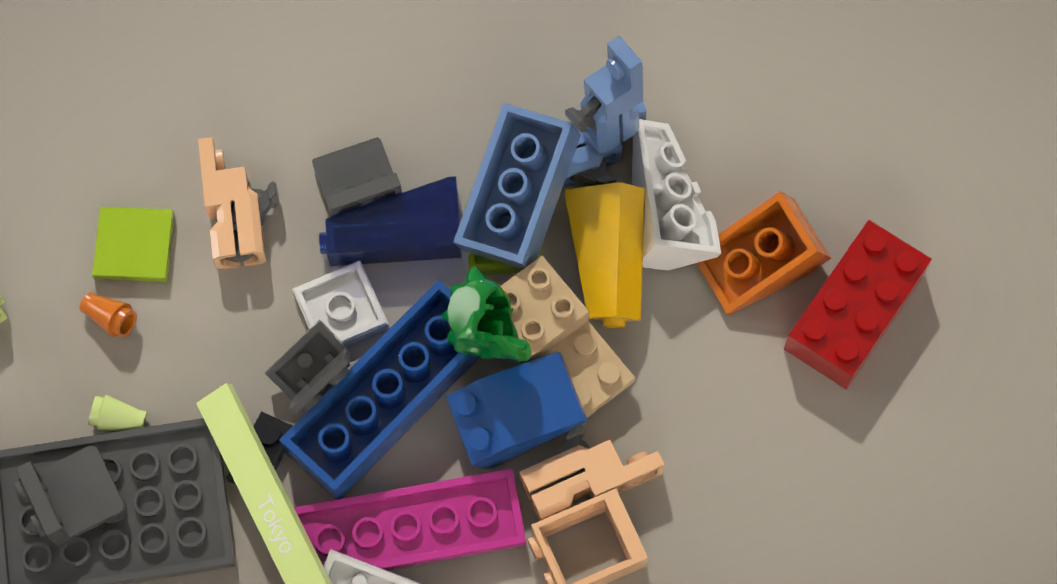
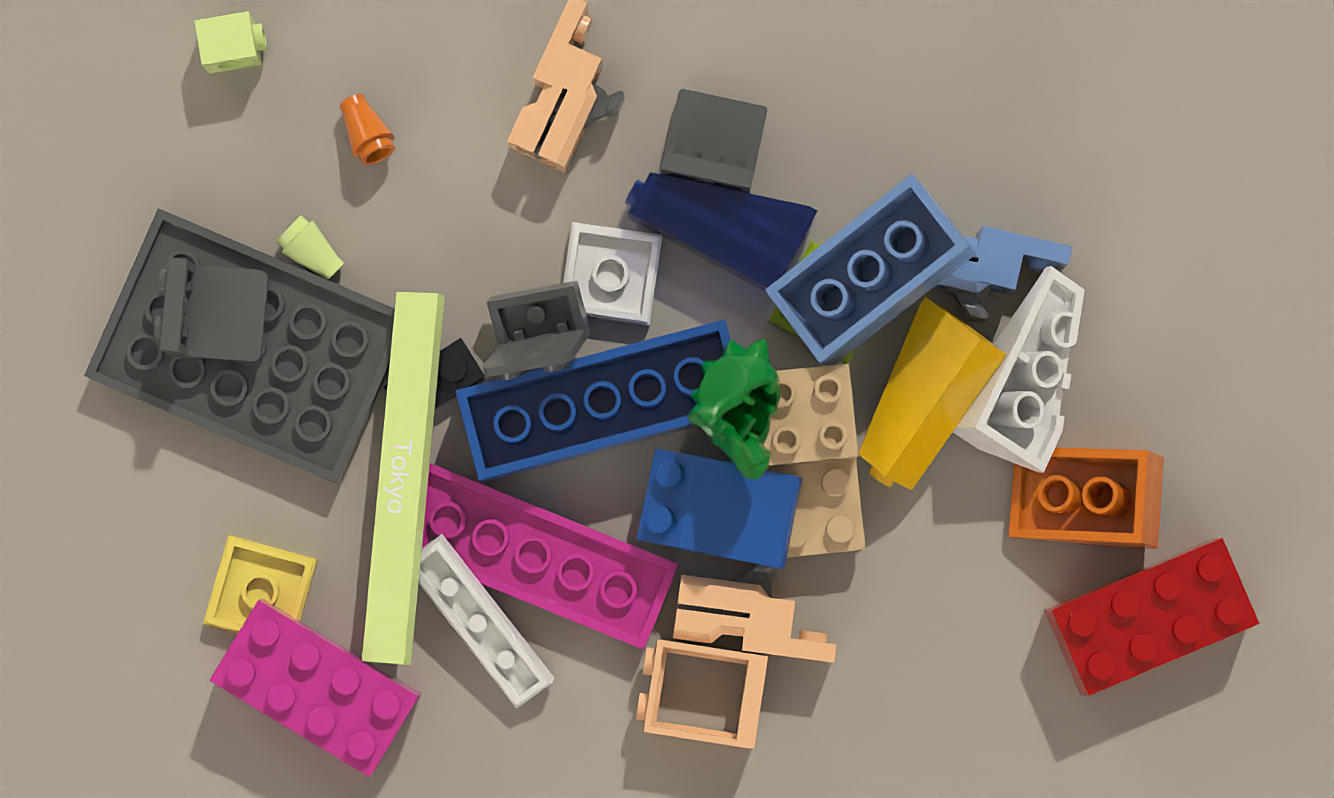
camera: 30 degrees right, 15 degrees up
lime tile [92,207,174,282] -> none
medium blue plate [565,36,643,153] -> none

